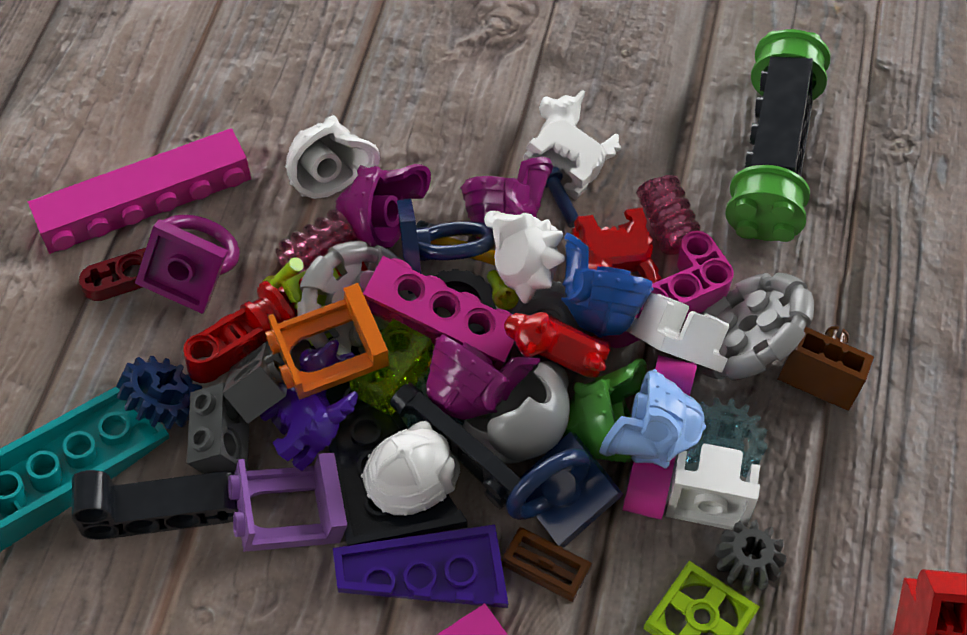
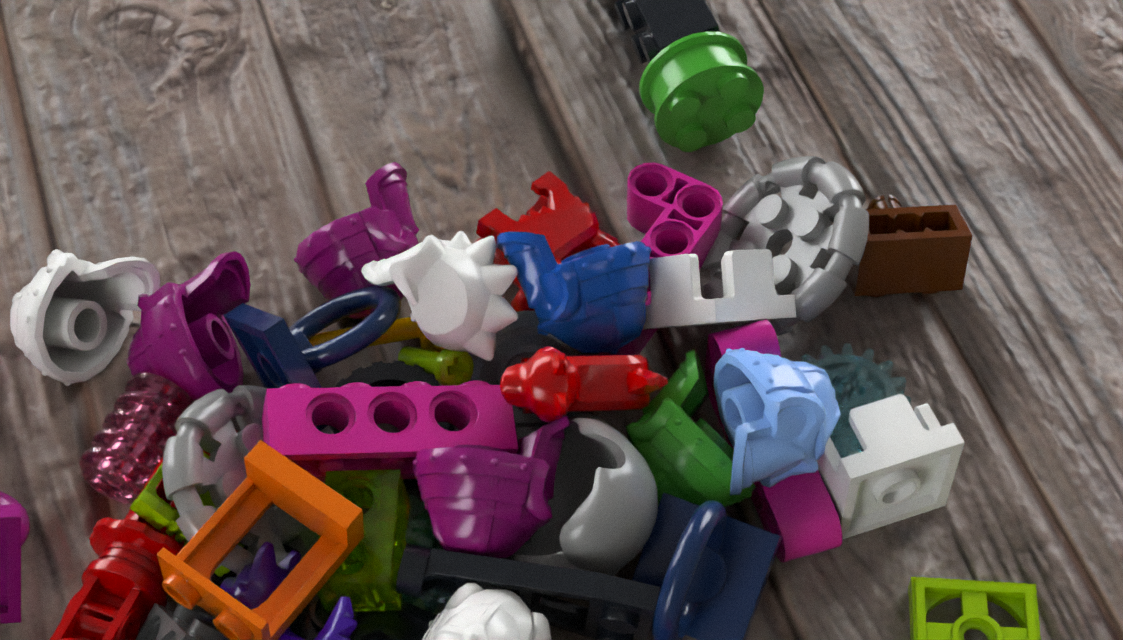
camera: 30 degrees left, 5 degrees down
lime piece [262,258,304,288] -> none
white animal [523,90,621,200] -> none
dark blue piece [545,167,578,228] -> none
clear pink piece [636,175,701,255] -> none
dark grey gear [715,519,787,592] -> none

